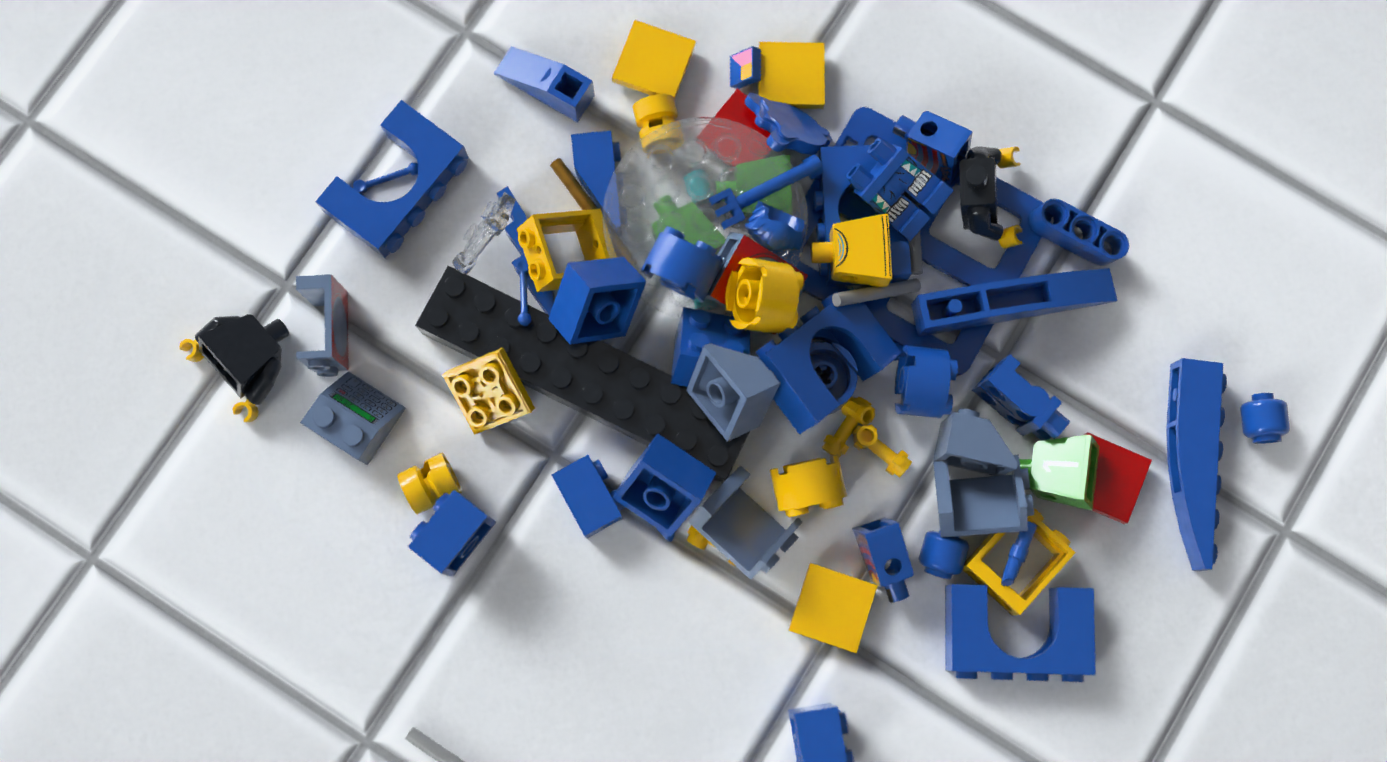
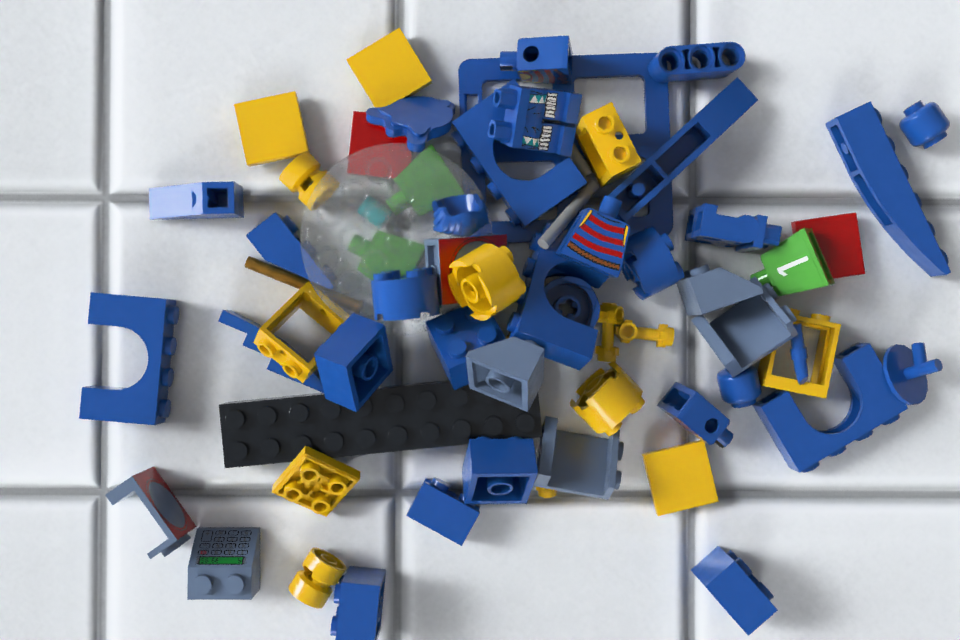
camera: 30 degrees left, 10 degrees up
black torso [179,314,289,422] -> none
blue hinge [353,162,418,194] -> none
clear plate [452,192,516,274] -> none
blue hinge [516,260,532,326] -> none
blue hinge [708,154,823,230] -> none
tile [730,46,761,89] -> none
yellow torso [810,214,892,287] -> none
black torso [959,146,1023,249] -> none
none -> blue torso [555,195,630,278]
none -> yellow window [575,102,642,188]
none -> blue shield [883,342,943,405]

